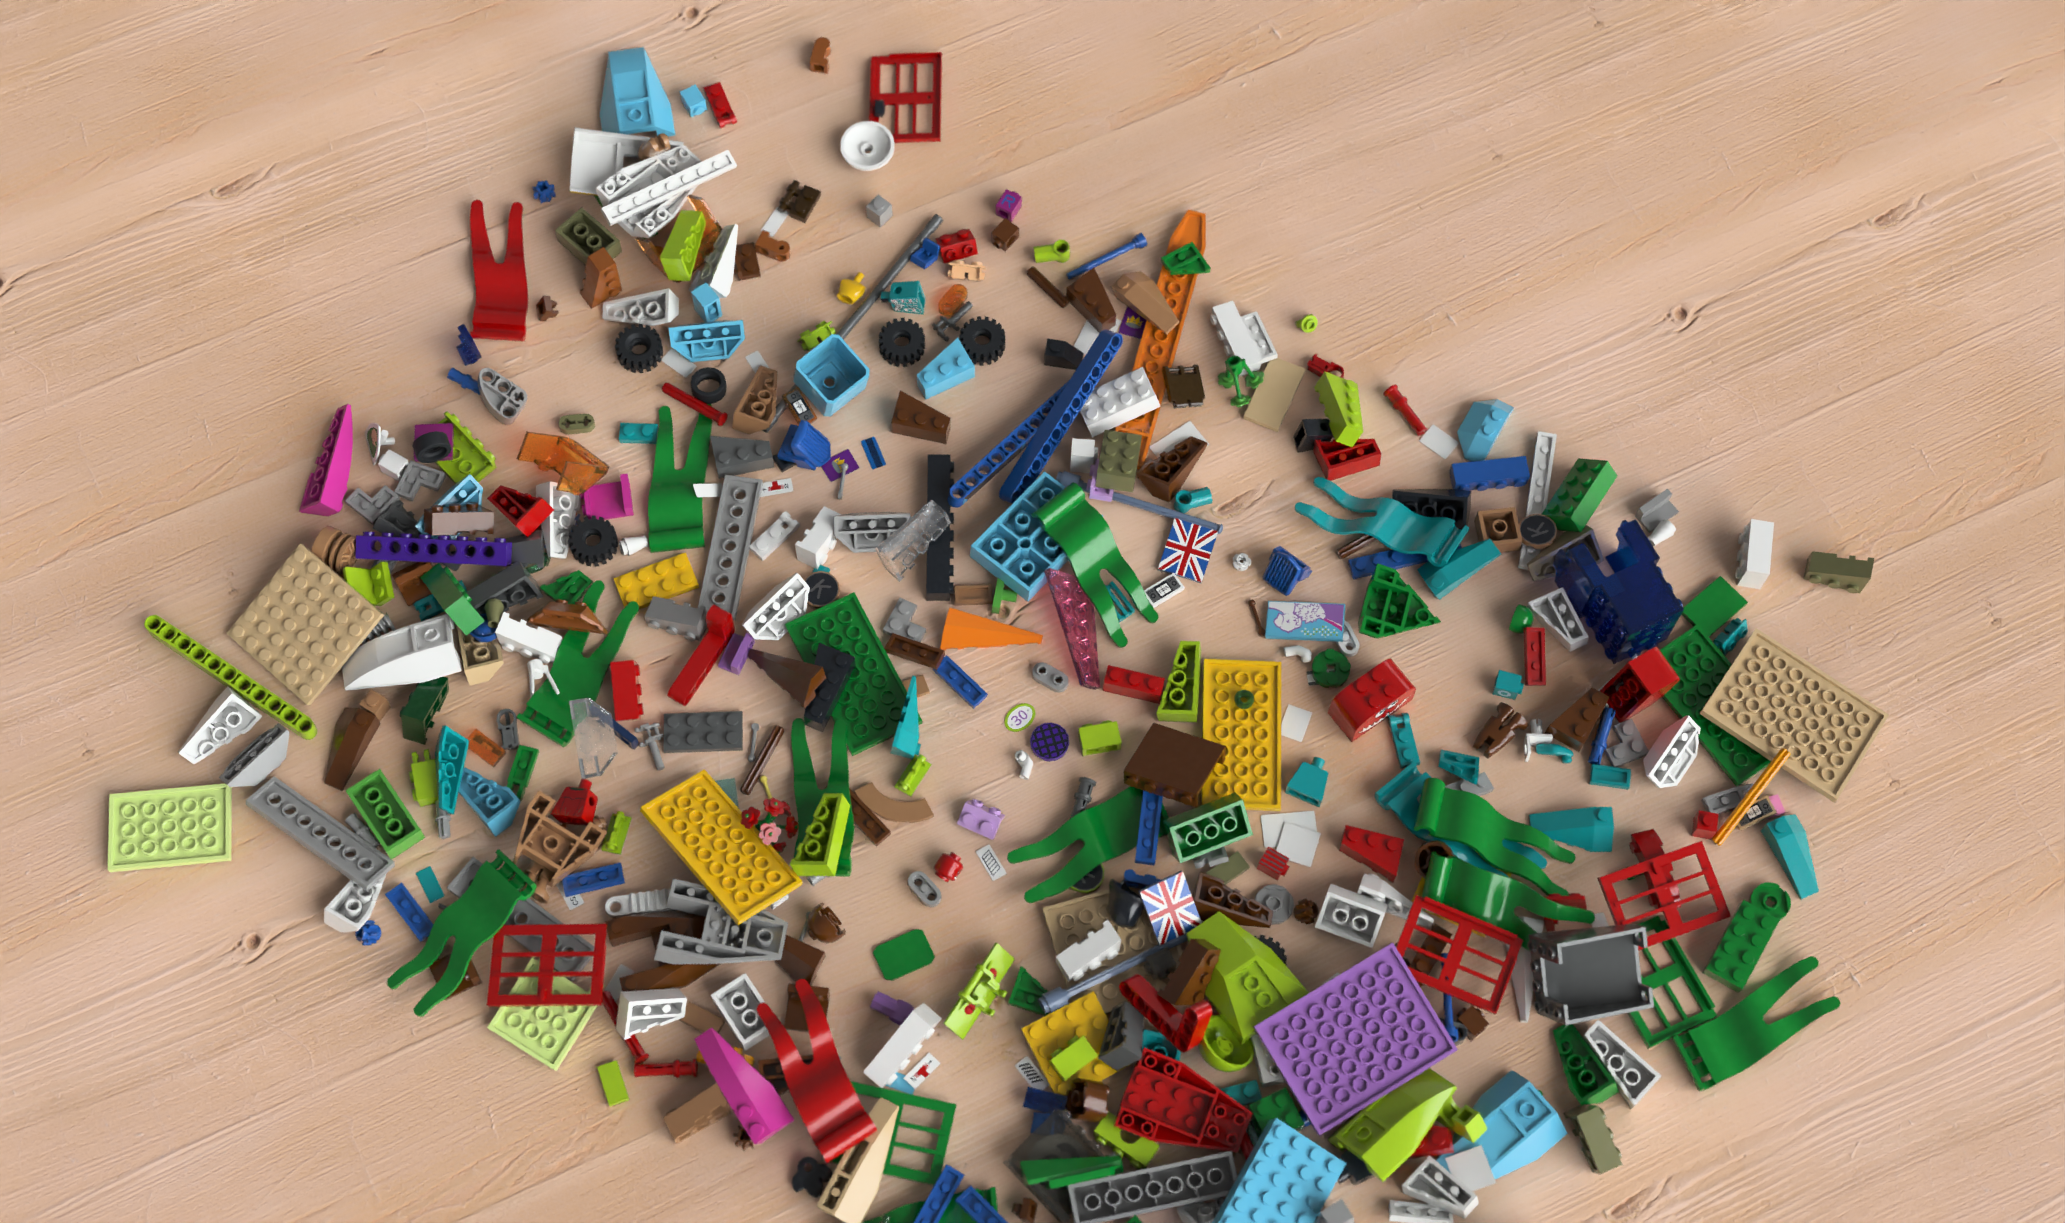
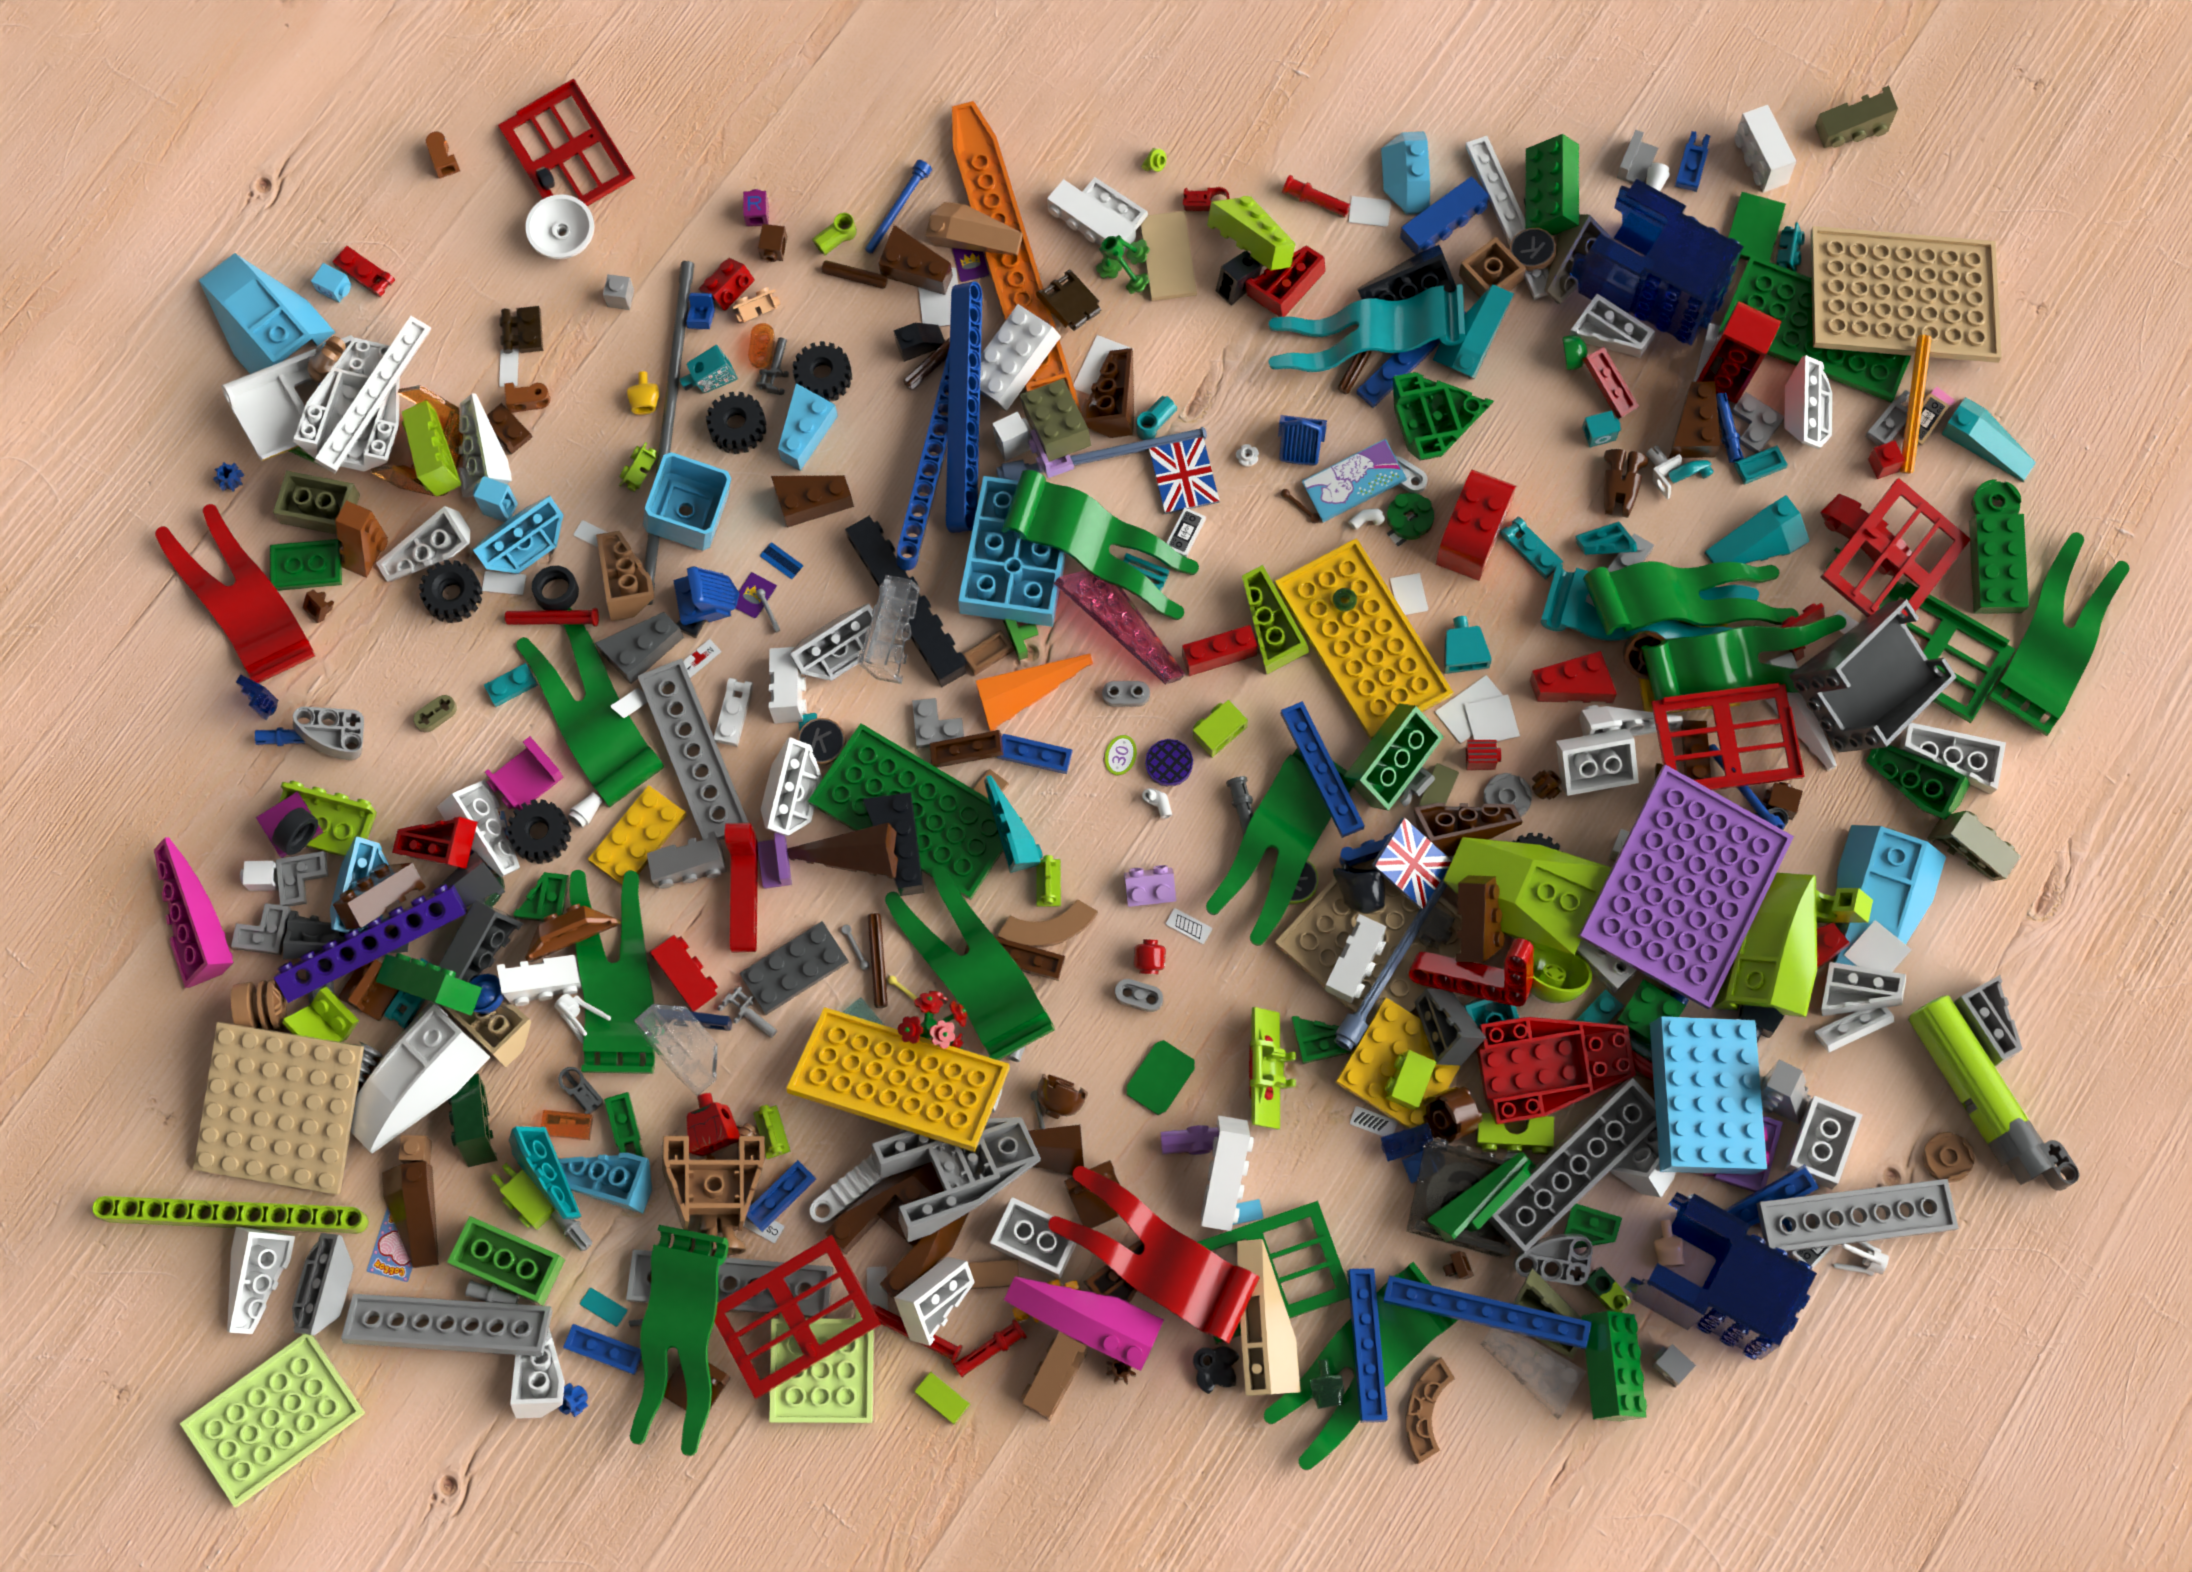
camera: 25 degrees left, 5 degrees up
white shield [365,423,395,465] -> none
olive cone [484,598,504,628] -> none
clear orange windscreen [517,431,609,495] -> none
tile [782,387,818,425] -> none
lime wedge [789,794,850,876] -> none
white sticker [903,1053,941,1089] -> none
reddish brown panel [1124,723,1226,808] -> none
green wing [1161,242,1211,275] -> none
none -> green tile [270,539,342,591]
none -> sticker [367,1207,413,1282]
none -> reddish brown axle [903,337,950,390]
none -> blue hinge [1675,131,1711,192]

